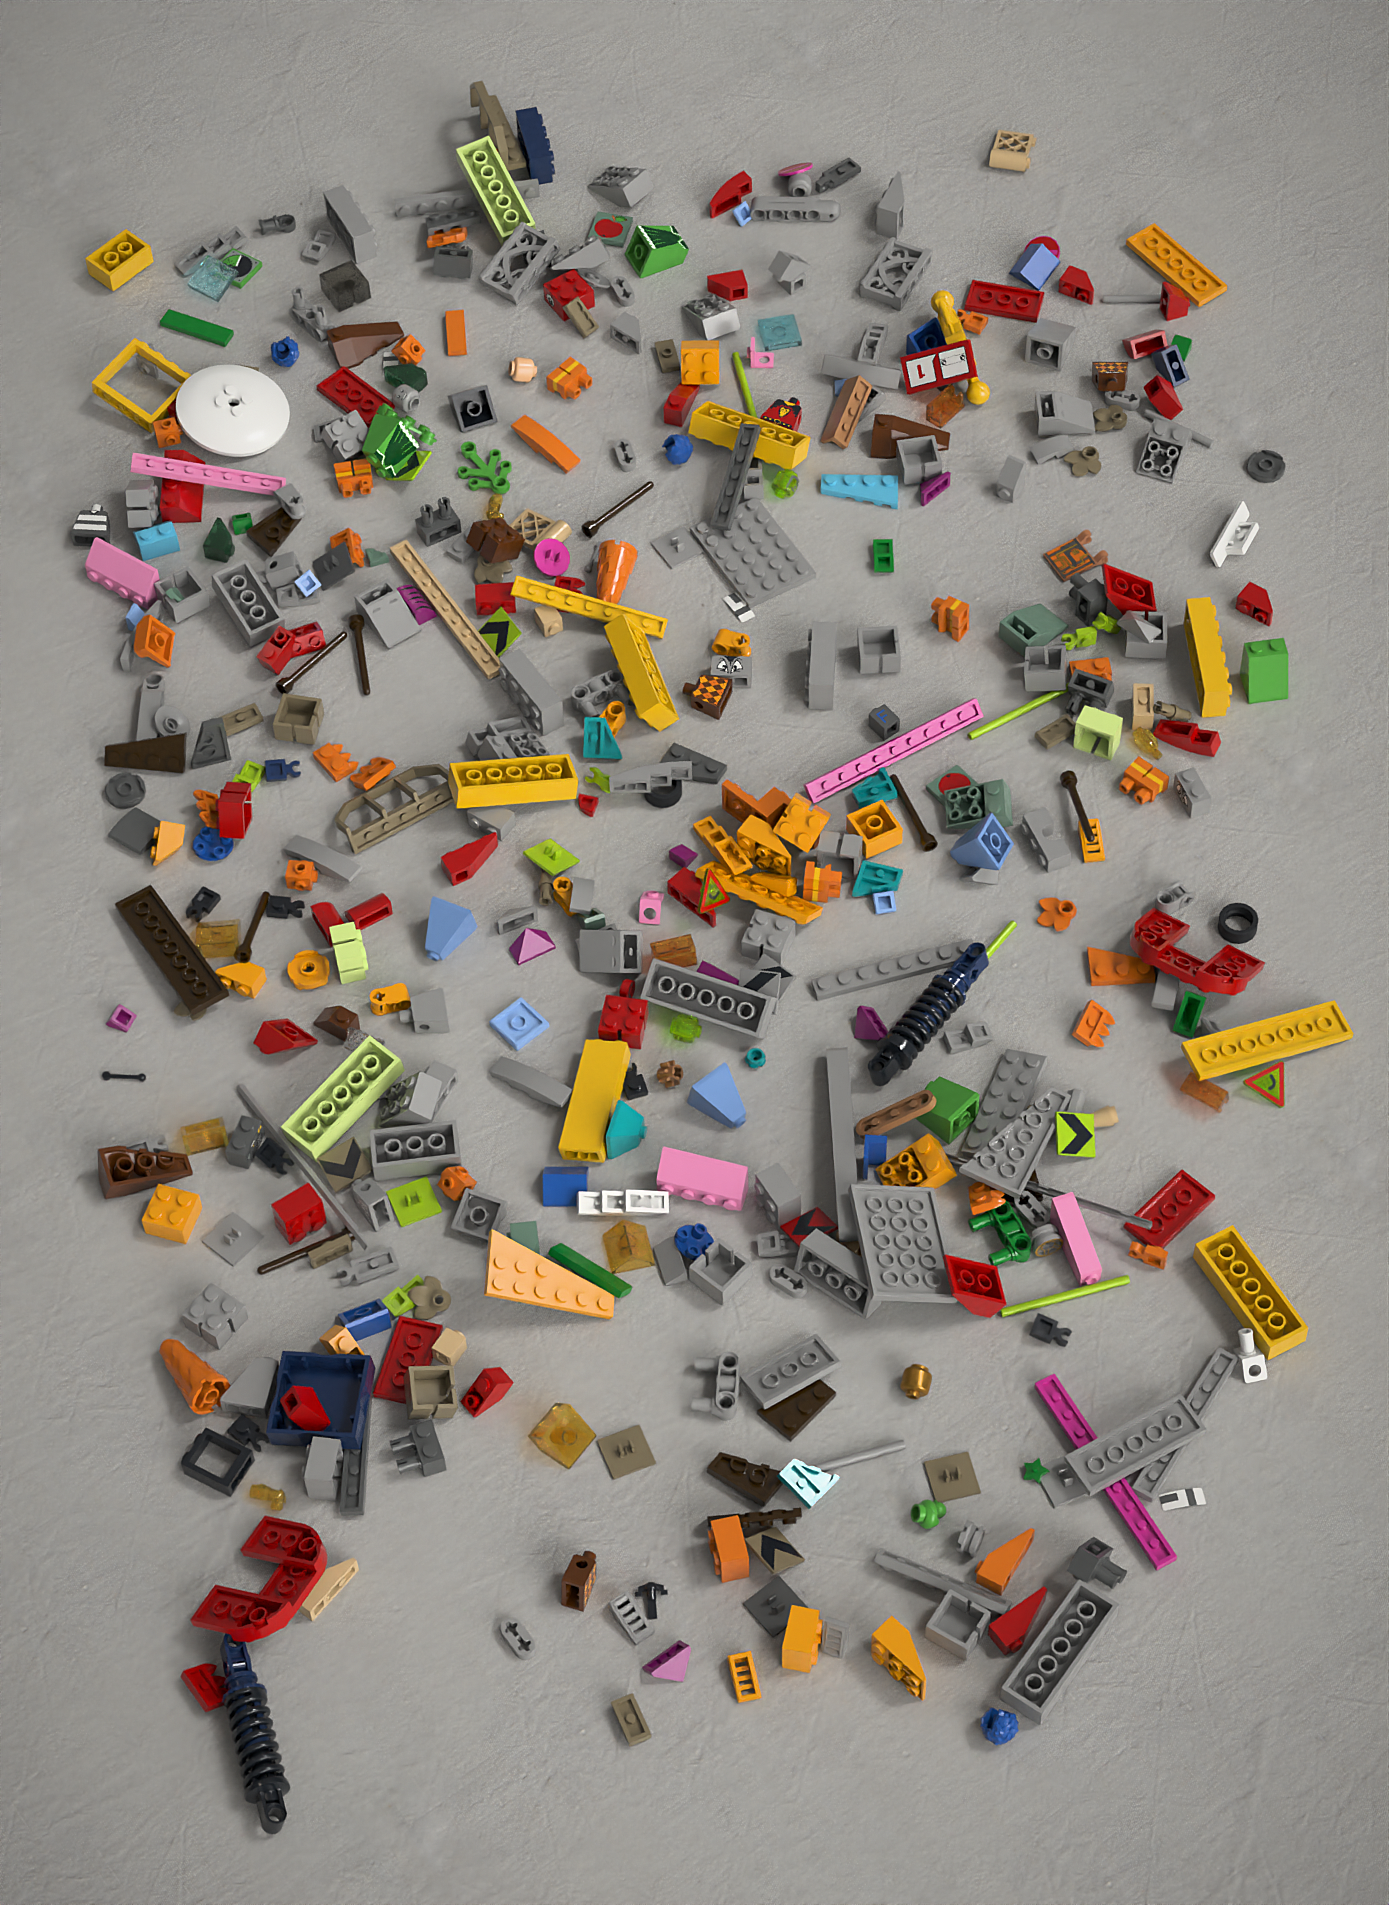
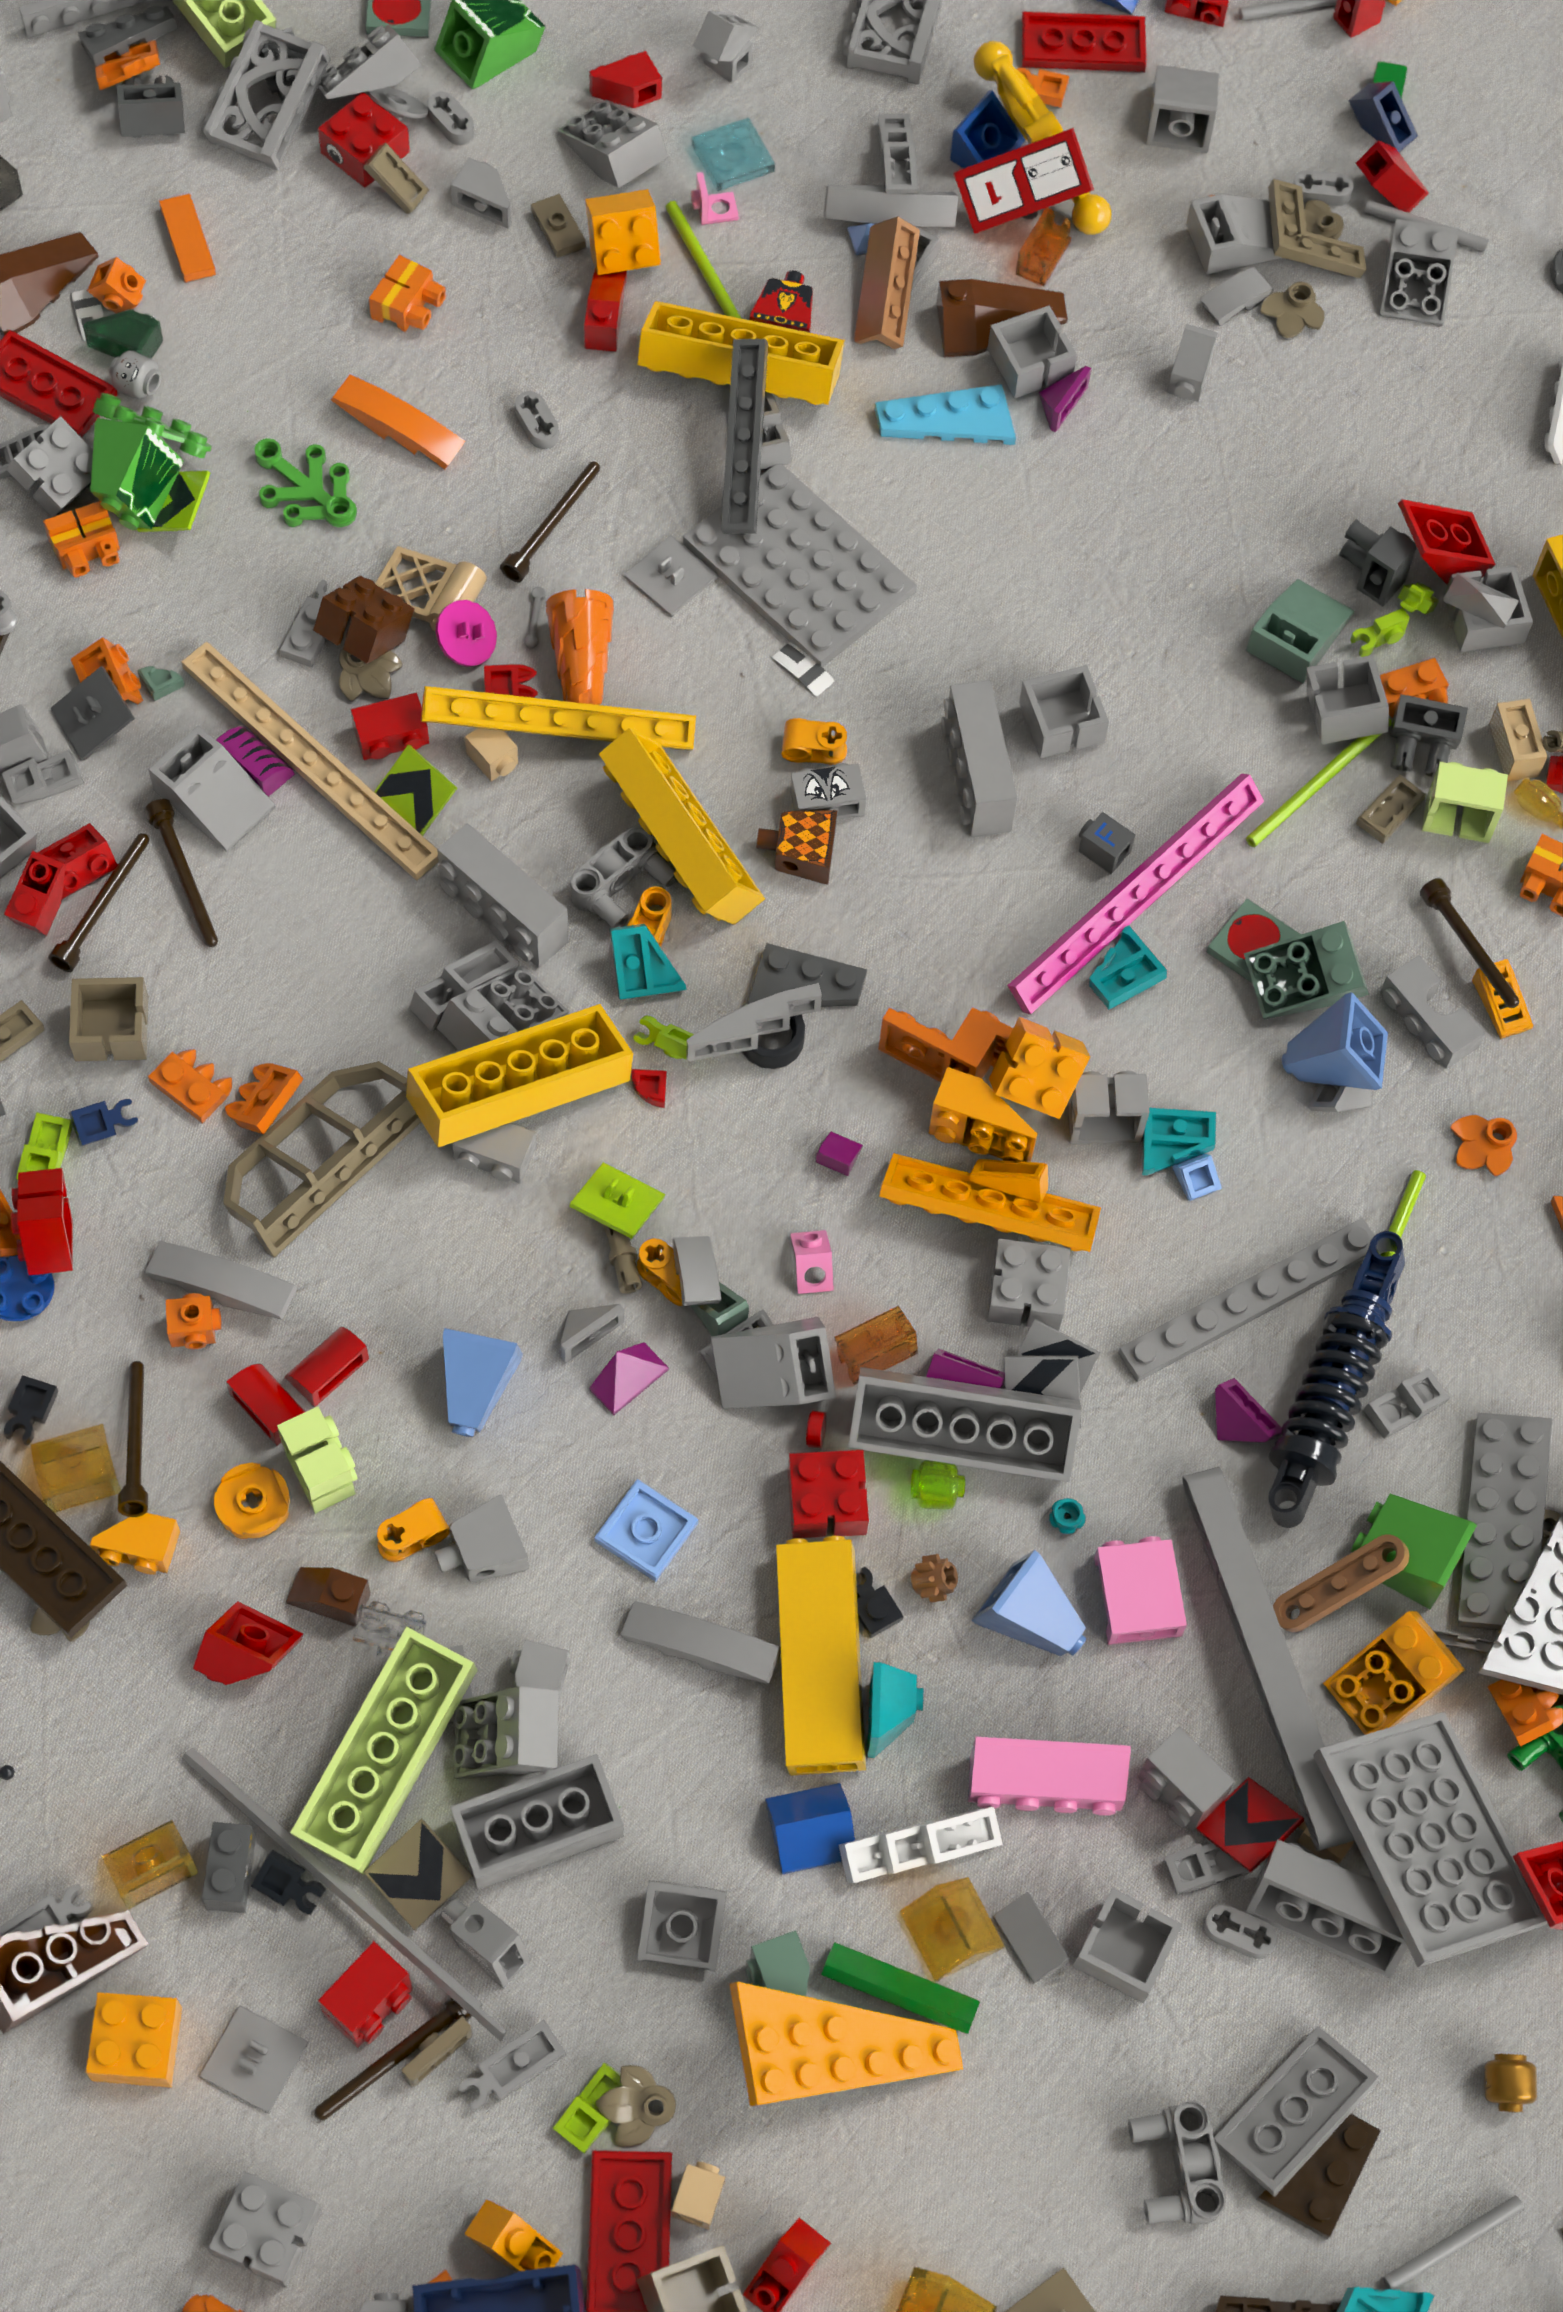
camera: 20 degrees left, 10 degrees up
black plate [266,895,305,919] -> none
light blue slope [294,570,321,597] -> none
blue slope [338,1298,392,1341] -> none
lime piece [386,1176,442,1228] -> none
dark grey brick [415,497,462,547] -> none
orange brick [437,1166,477,1201] -> none
red slope [440,832,498,886] -> none
black slope [447,385,498,432] -> none
clear yellow arm [486,493,504,519] -> none
light nougat head [508,357,537,383] -> none
blue piece [662,434,693,465] -> none
red slope [667,867,716,928] -> none
blue dish [674,1223,714,1261] -> none
light orange slope [693,816,752,876] -> none
piece [698,869,730,914] -> none
clear neon green head [771,469,799,499] -> none
orange hips [803,861,842,903] -> none
light orange brick [846,799,903,859] -> none
blue panel [863,1134,887,1179] -> none
green slope [873,539,894,573] -> none
dark brown piece [890,774,938,852] -> none
orange hips [931,596,969,642] -> none
flag [1043,529,1108,582] -> none
reddish brown torso [1092,362,1128,392] -> none
red brick [1122,329,1168,359] -> none
none -> bright pink panel [1094,1536,1187,1645]
none -> dark tan plate [1268,179,1366,279]

